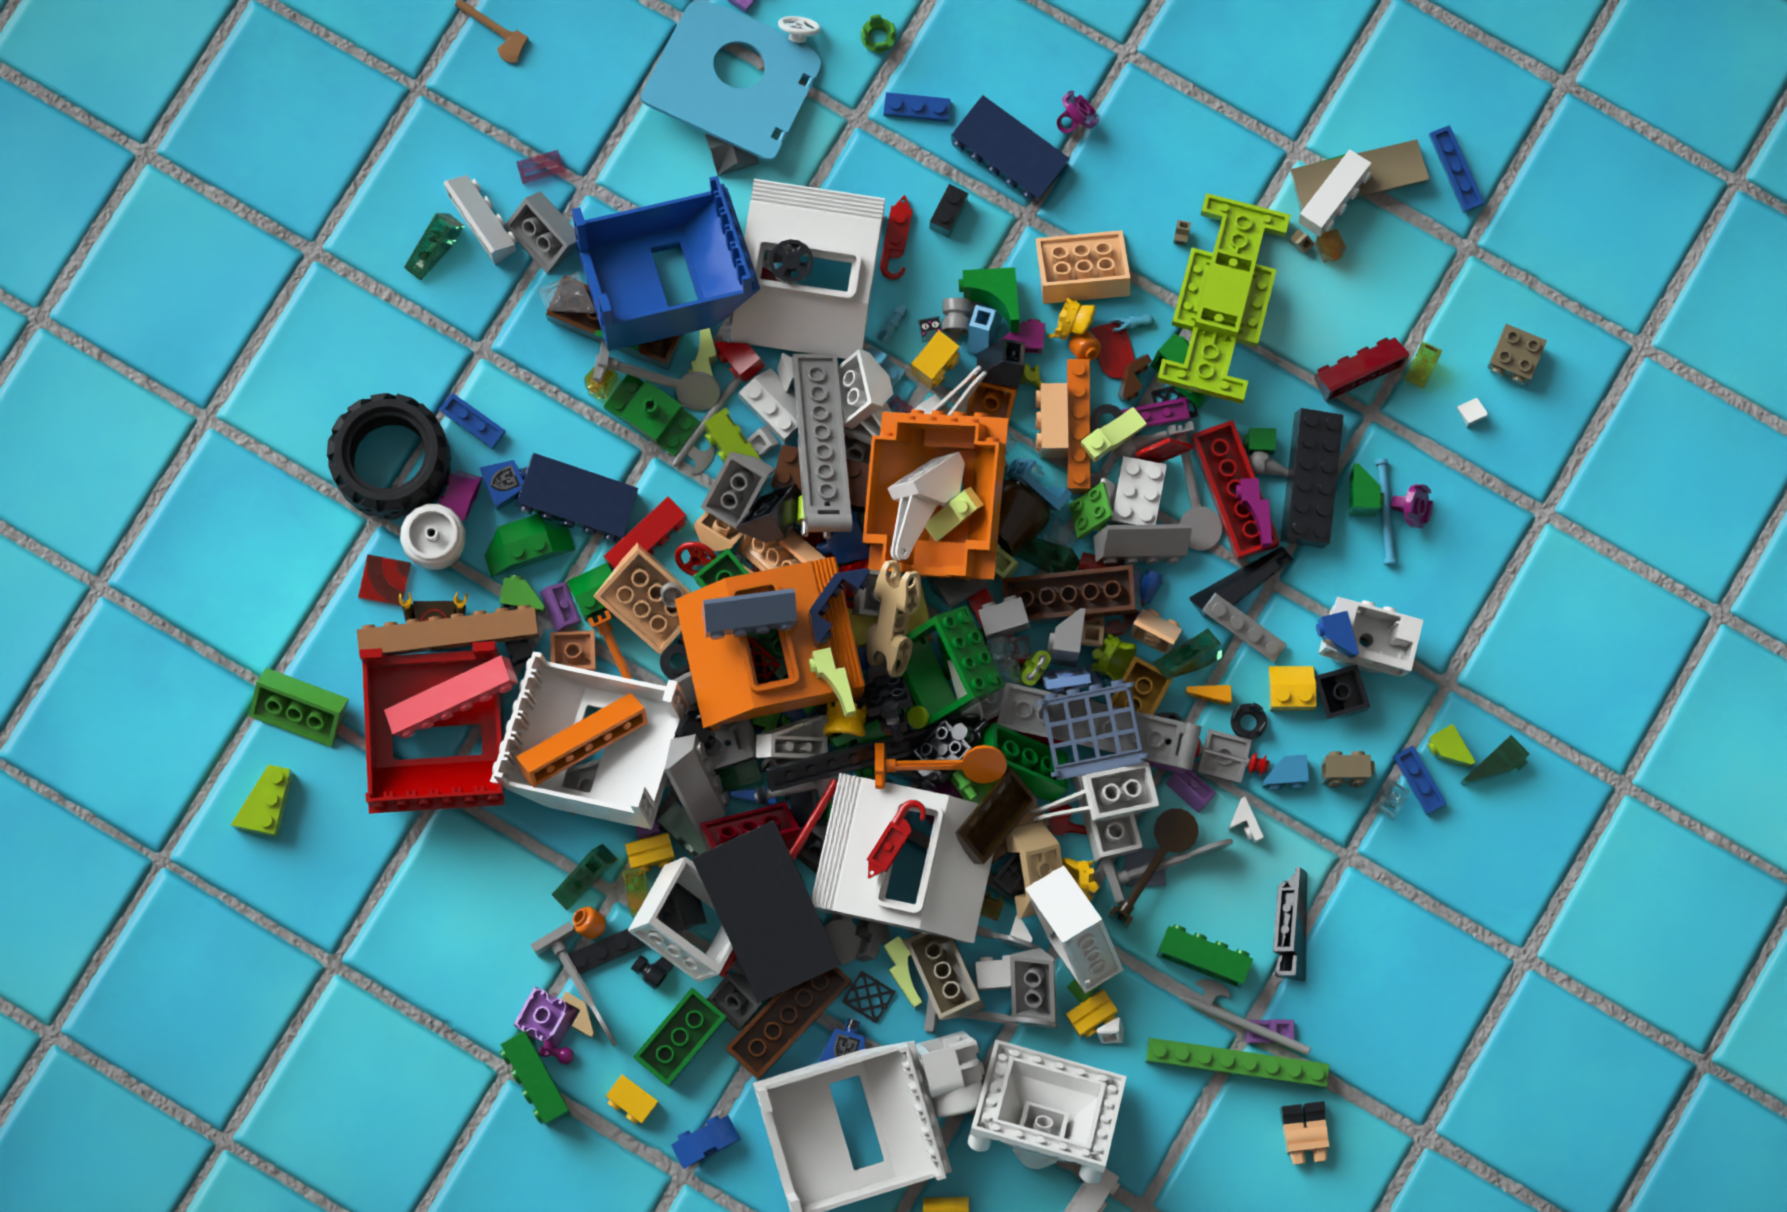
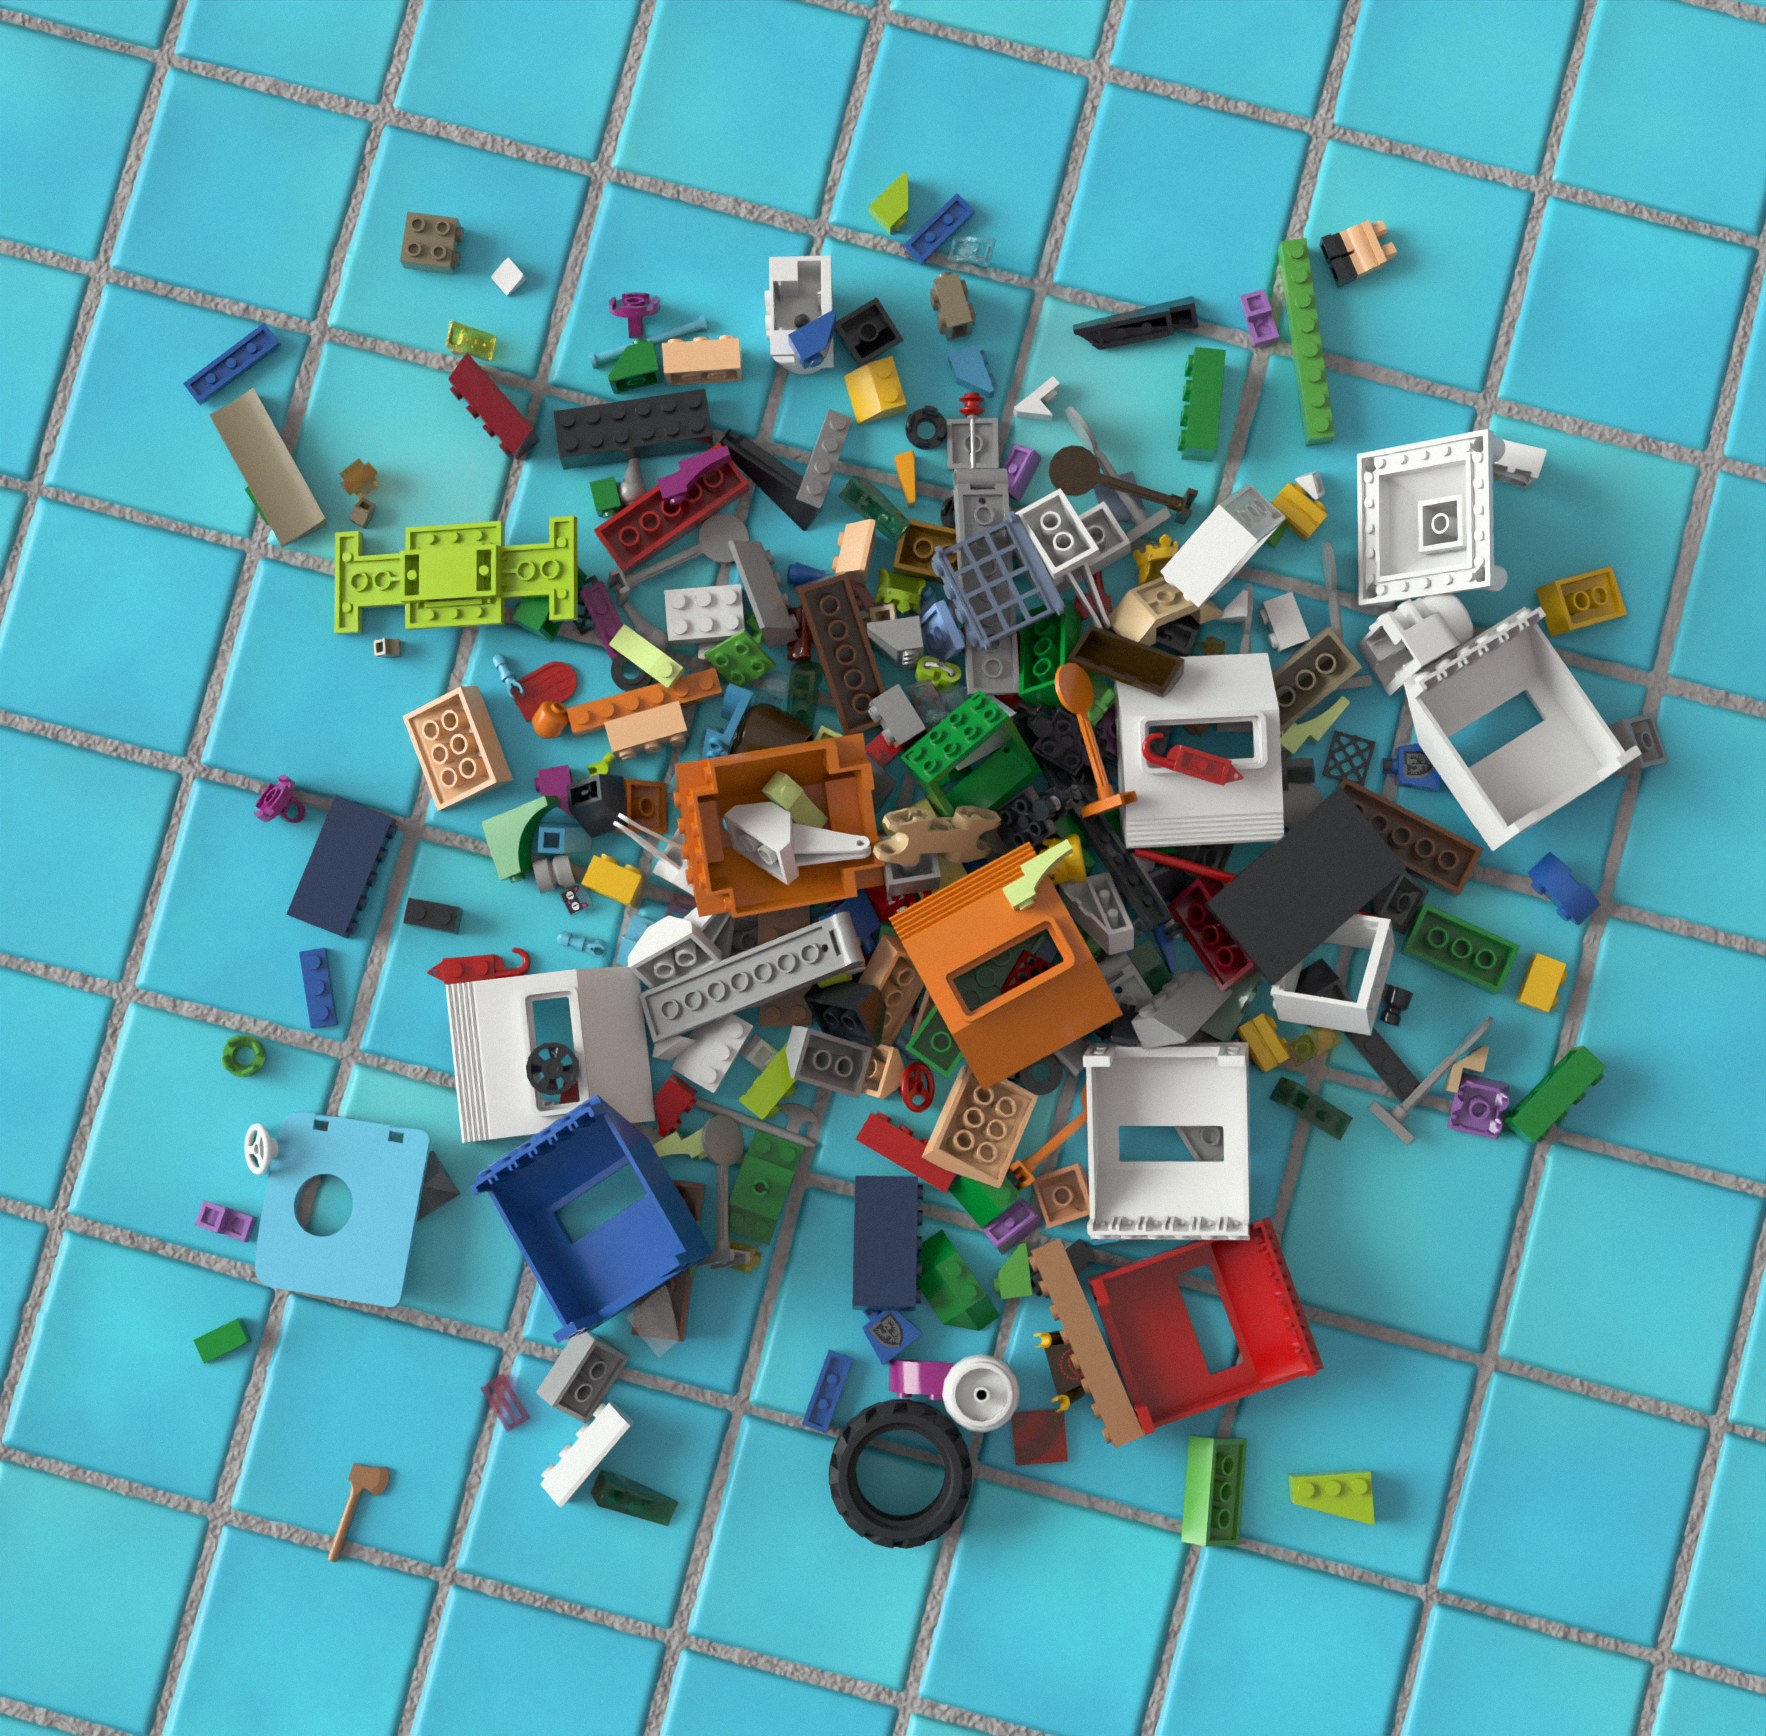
camera: 100 degrees left, 5 degrees up
coral brick [384,656,518,738] -> none
orange brick [516,693,648,788] -> none
magenta arm [539,1041,575,1065] -> none
orange head [572,906,606,940] -> none
light grey wheel [660,582,684,608] -> none
sand blue slope [701,588,797,640] -> none
dark blue slope [808,568,871,648] -> none
lime piece [907,706,929,729] -> none
light grey slope [1010,947,1057,1022] -> none
yellow hair [1048,298,1096,340] -> none
reddish brown slope [1118,354,1152,401] -> none
red window [1134,437,1194,463] -> none
light grey piece [1183,979,1311,1056] -> none
white brick [1299,149,1372,237] -> none
clear green slope [1460,735,1530,786] -> none
none -> light nougat brick [662,335,743,386]

